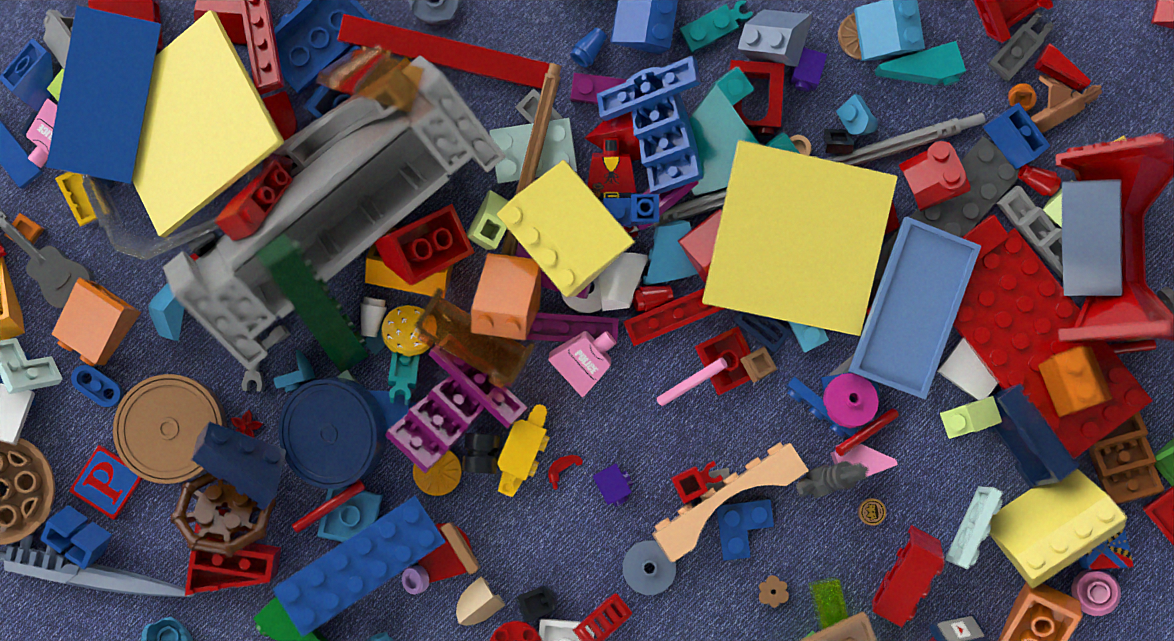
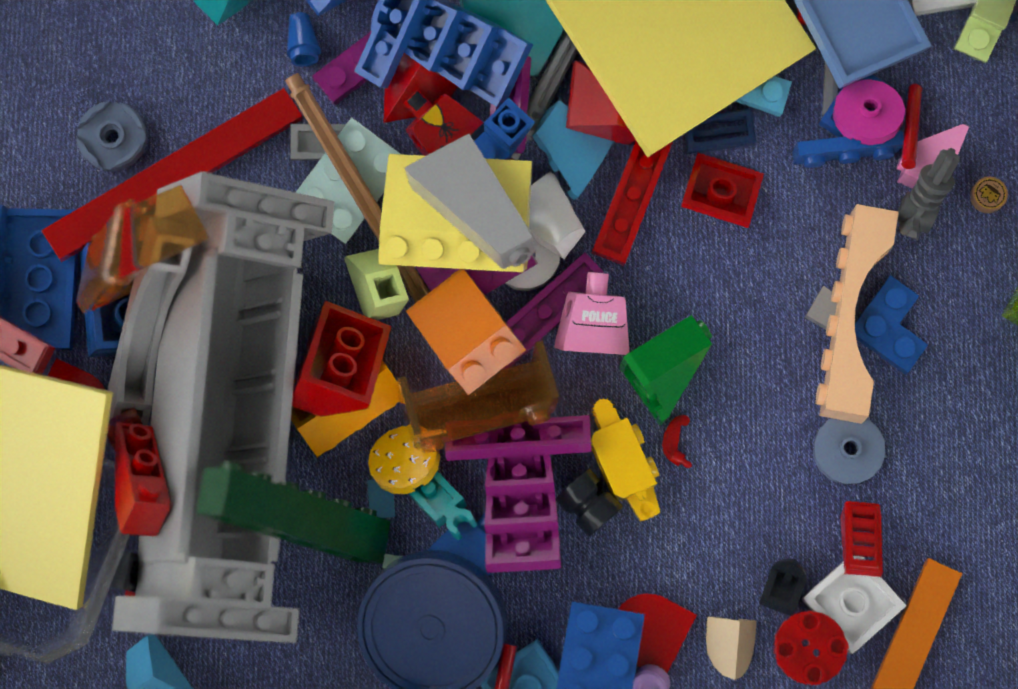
camera: 50 degrees left, 5 degrees down
light grey piece [241,325,291,391] -> none
dark azure plate [273,349,315,393] -> none
white cone [360,297,387,337] -> none
light orange wheel [413,450,462,496] -> none
medium nougat tile [441,522,481,575] -> none
dark purple brick [592,463,634,507] -> none
red cone [633,285,673,313] -> none
bright pink bar [657,358,727,406] -> none
red brick [670,461,724,503] -> none
medium nougat tile [740,346,778,383] -> none
medium nougat plant [758,575,789,608] -> none
none -> light grey slope [405,134,536,270]
none -> green slope [619,315,712,426]

